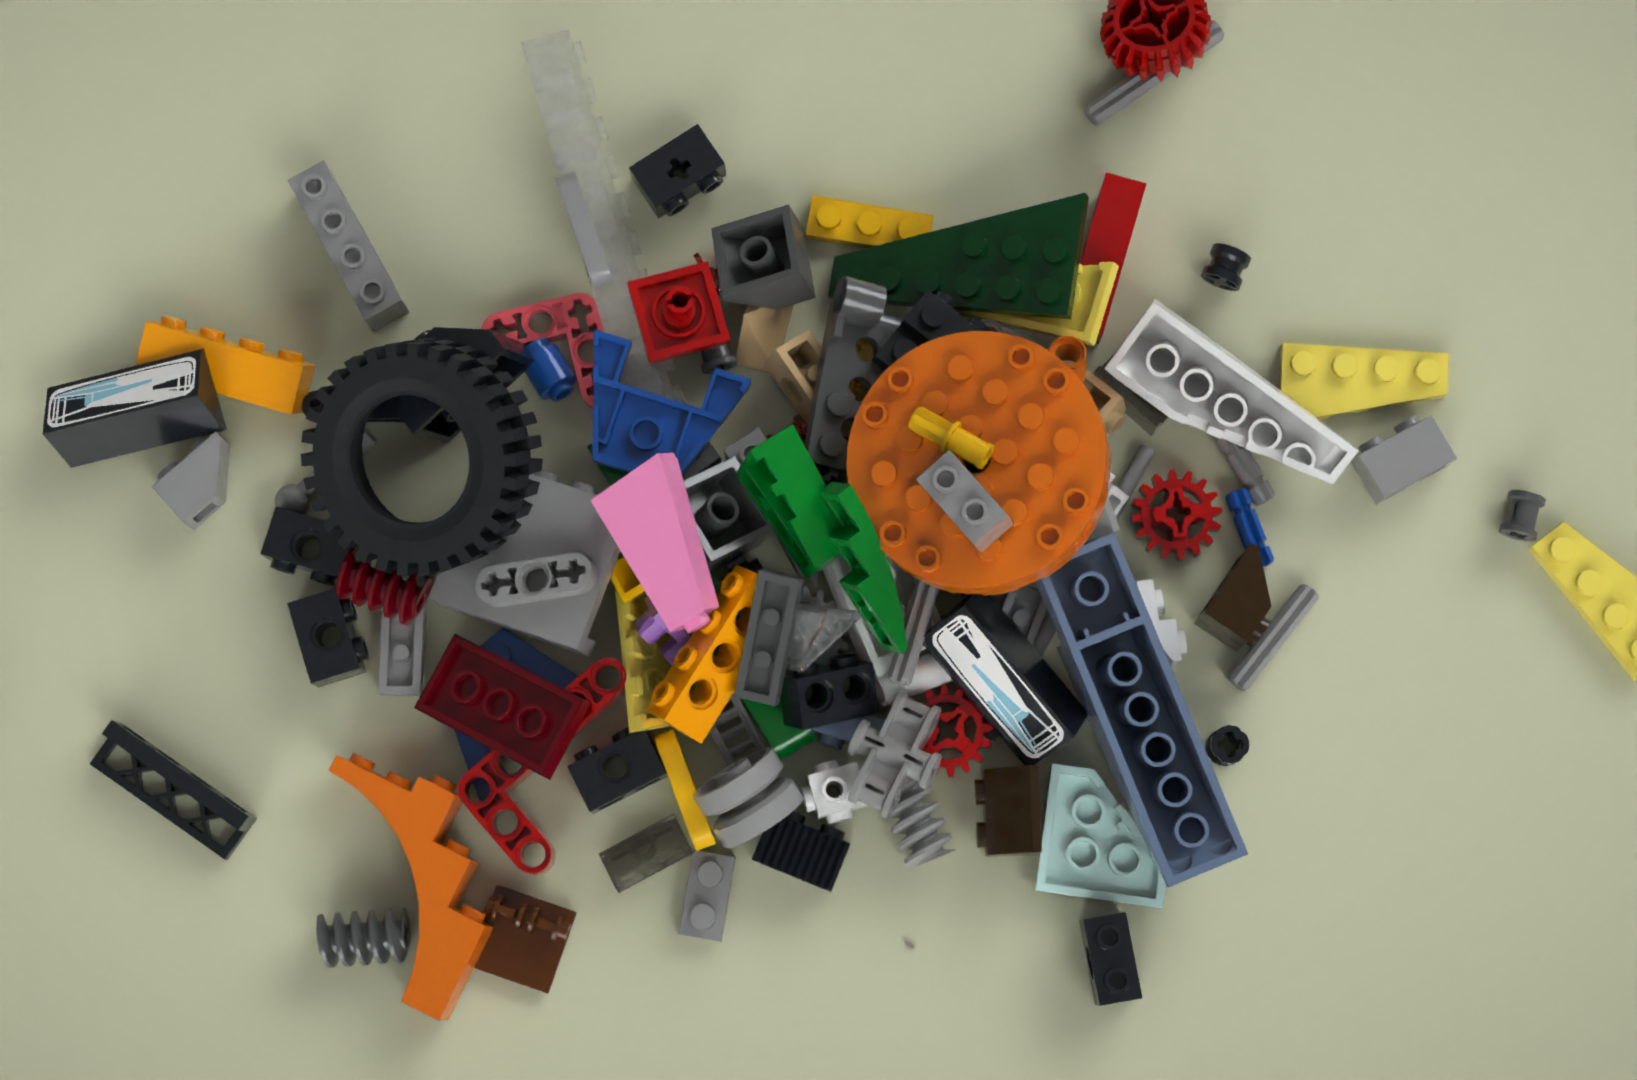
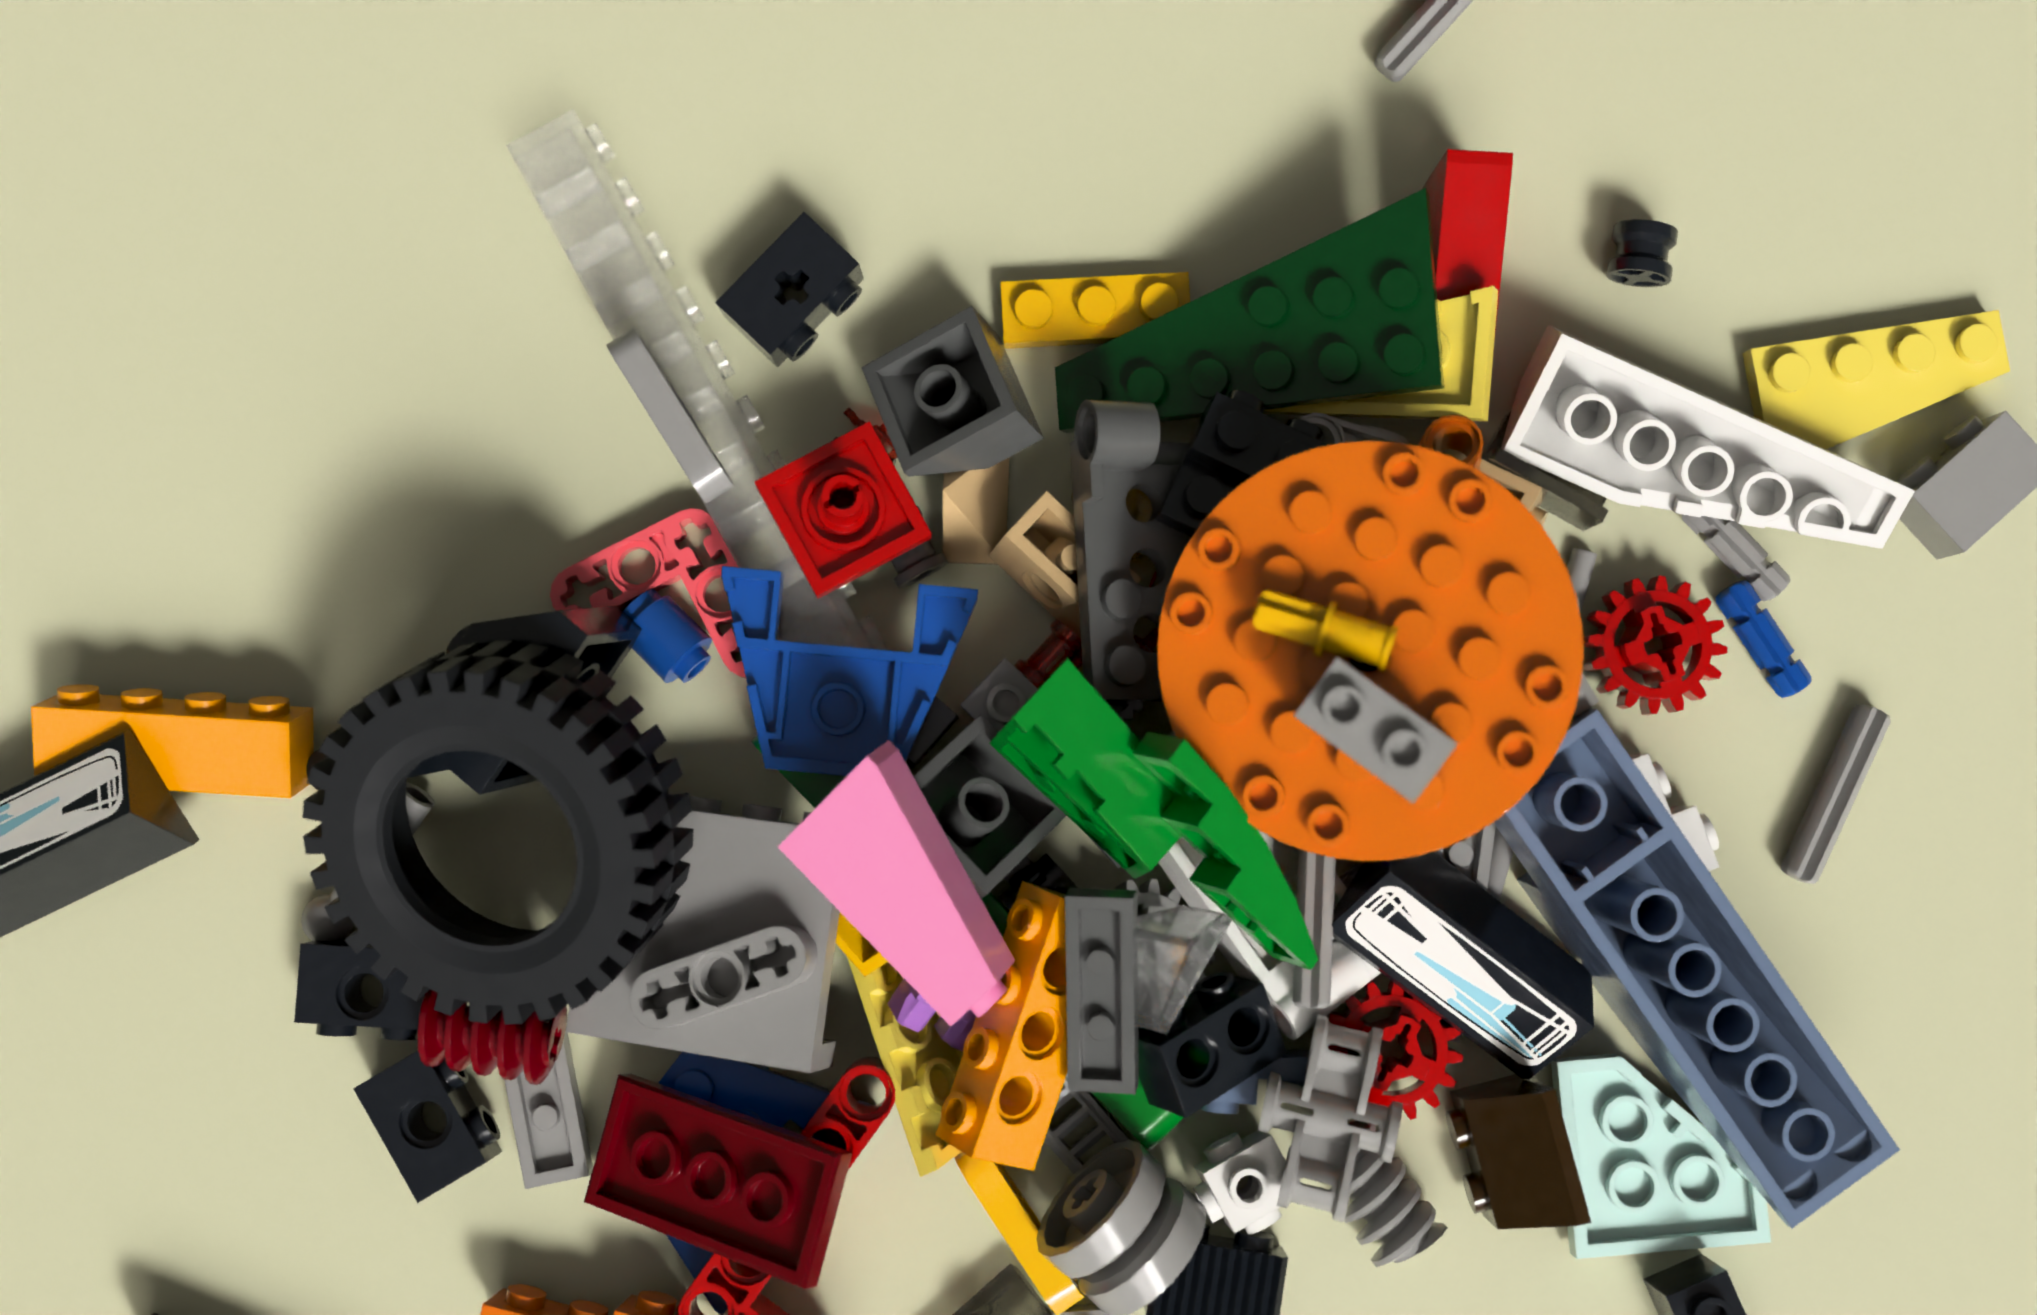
camera: 15 degrees left, 5 degrees up
light grey slope [152,431,230,530] -> none
light grey brick [287,160,409,332] -> none
black brick [567,727,668,814] -> none
dark brown slope [1194,543,1272,651] -> none
black bush [1206,725,1249,766] -> none

